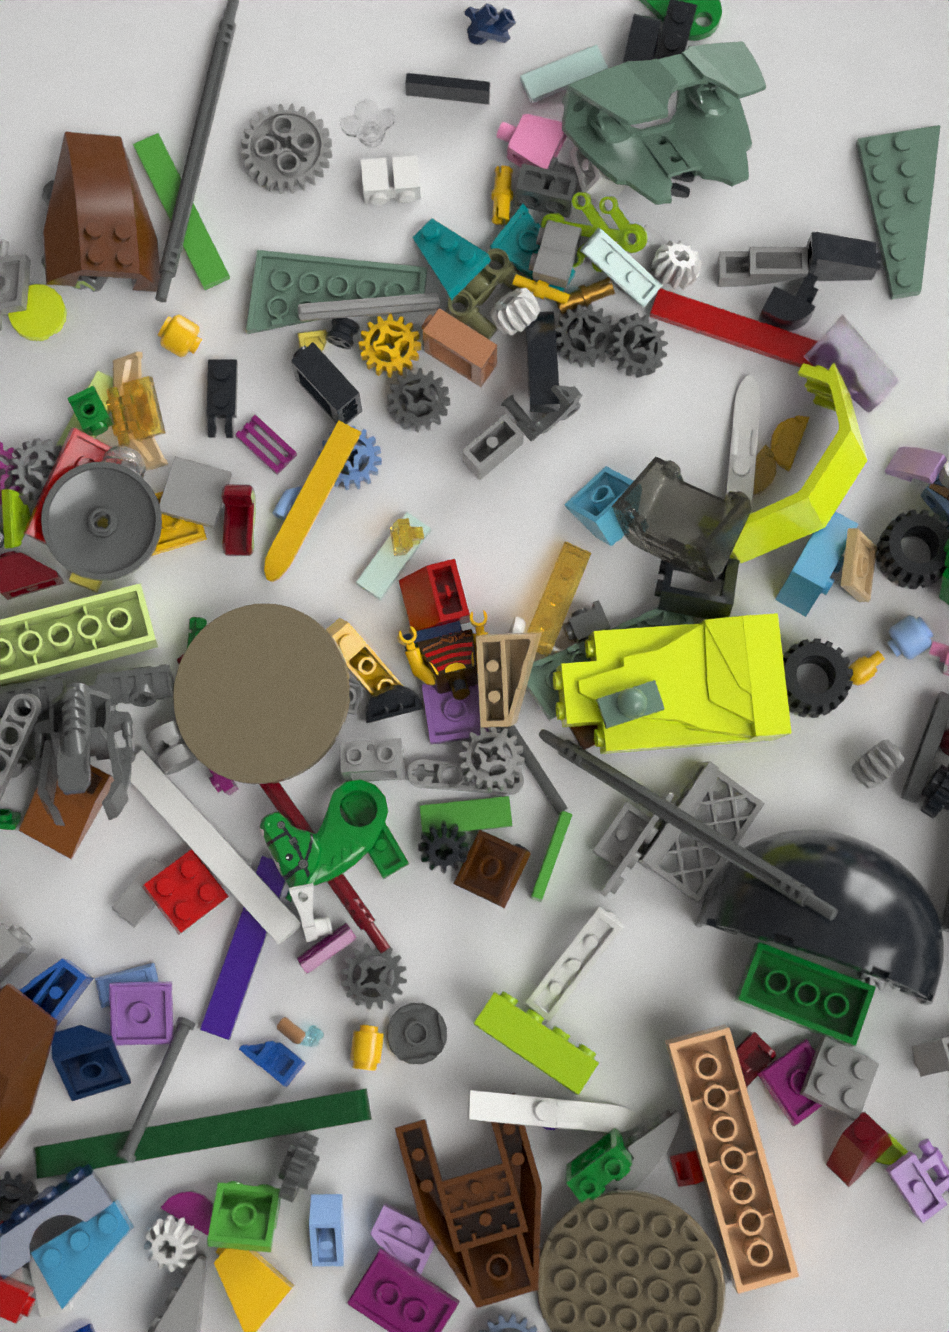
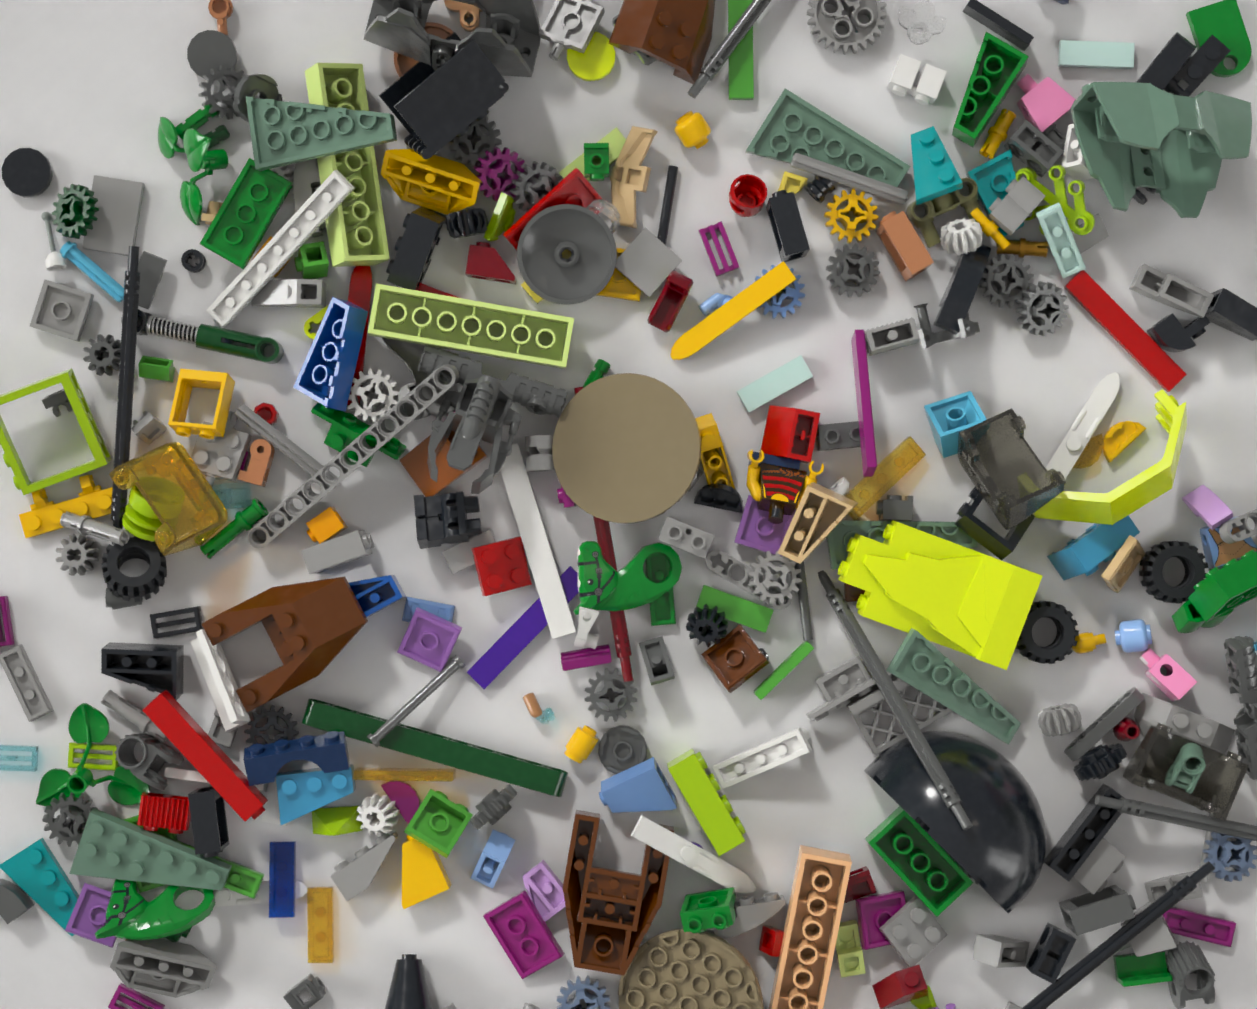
camera: 25 degrees right, 10 degrees up
dark blue slope [51,1025,131,1102] -> none
clear yellow plate [106,376,166,447] -> none
black hinge [206,359,238,438] -> none
blue slope [239,1041,306,1087] -> none
clear yellow tile [390,518,425,556] -> none
sand green tile [596,680,665,729] -> none
white gear [651,240,702,290] -> none
clear purple wedge [804,314,899,413] -> none
none -> lime slope [312,805,363,836]
none -> clear yellow tile [353,767,456,781]
none -> black hips [414,491,482,549]
none -> medium blue slope [599,757,677,813]
none -> dark grey slope [639,636,675,686]
none -> black bar [657,165,678,245]
none -> red helmet [729,174,767,217]
none -> dark grey brick [816,421,861,451]
none -> yellowish green slope [835,920,866,978]
none -> magenta tile [851,329,877,477]
none -> sand green wing [886,628,1021,745]
none -> green wedge [952,32,1029,147]

